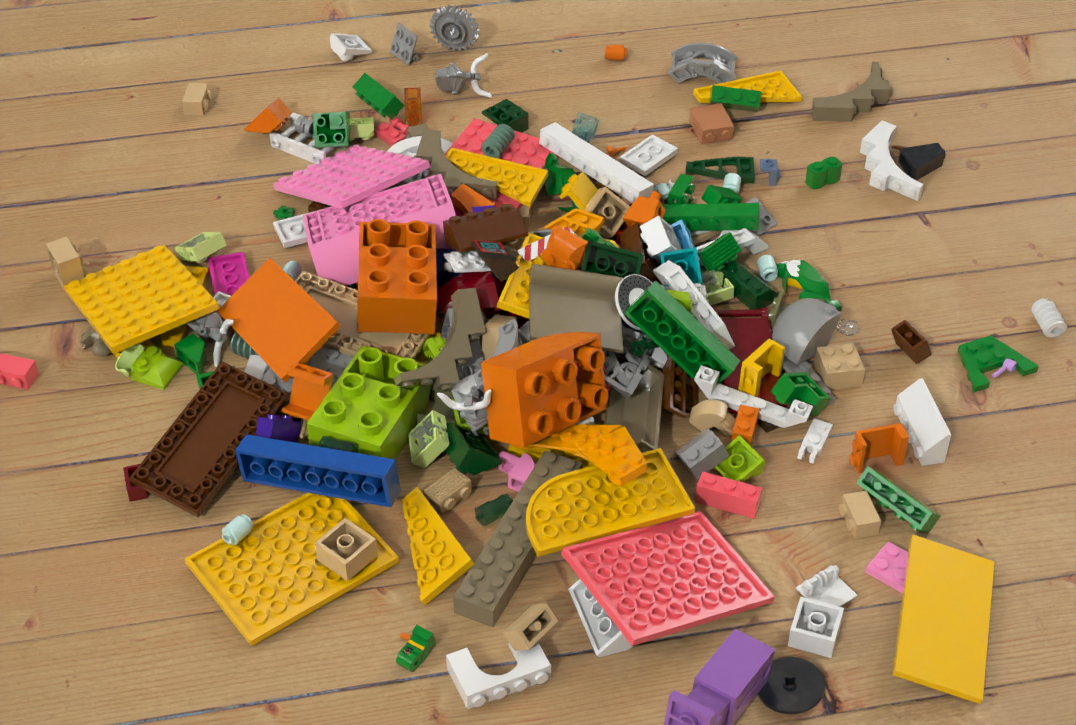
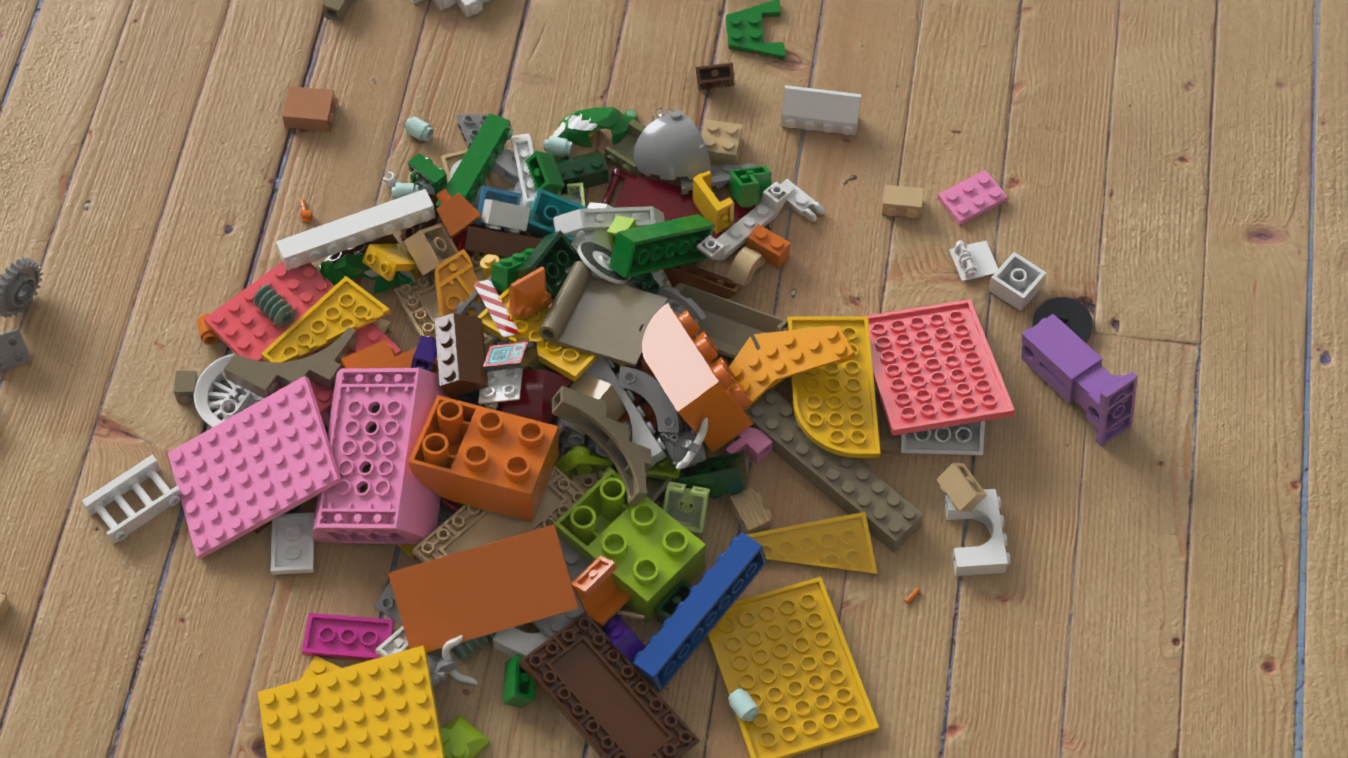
camera: 70 degrees left, 15 degrees up
green slope [174,333,207,375] -> none
yellowish green piece [175,232,227,263] -> none
orange slope [244,98,292,133] -> none
green plant [273,205,295,220] -> none
light aqua brick [283,261,302,281] -> none
light grey wheel [295,116,314,137] -> none
green slope [312,111,351,147] -> none
tan brick [315,518,378,581] -> none
clear green piece [319,436,359,453] -> none
yellowish green slope [349,117,374,141] -> none
green brick [352,73,405,120] -> none
coral plate [374,118,410,147] -> none
green leg [396,624,436,672] -> none
clear orange brick [404,87,422,126] -> none
light grey helmet [435,53,492,98] -> none
clear green piece [475,494,513,526] -> none
dark green slope [482,99,528,133] -> none
clear light blue slope [572,112,599,143] -> none
orange brick [605,44,627,60] -> none
white plate [620,135,678,176] -> none
light grey fence [668,43,737,83] -> none
light grey slope [675,428,730,480] -> none
dark green plate [685,156,755,184] -> none
yellow wing [693,70,802,103] -> none
coral brick [695,472,762,519] -> none
green brick [701,185,742,204] -> none
green brick [709,85,761,112] -> none
lime slope [714,435,766,482] -> none
sand blue bracket [760,158,780,186] -> none
green brick [805,157,843,189] -> none
orange panel [849,423,909,473] -> none
green brick [856,466,941,533] -> none
yellow tile [892,535,995,704] -> none
lavender hand [992,359,1017,378] -> none

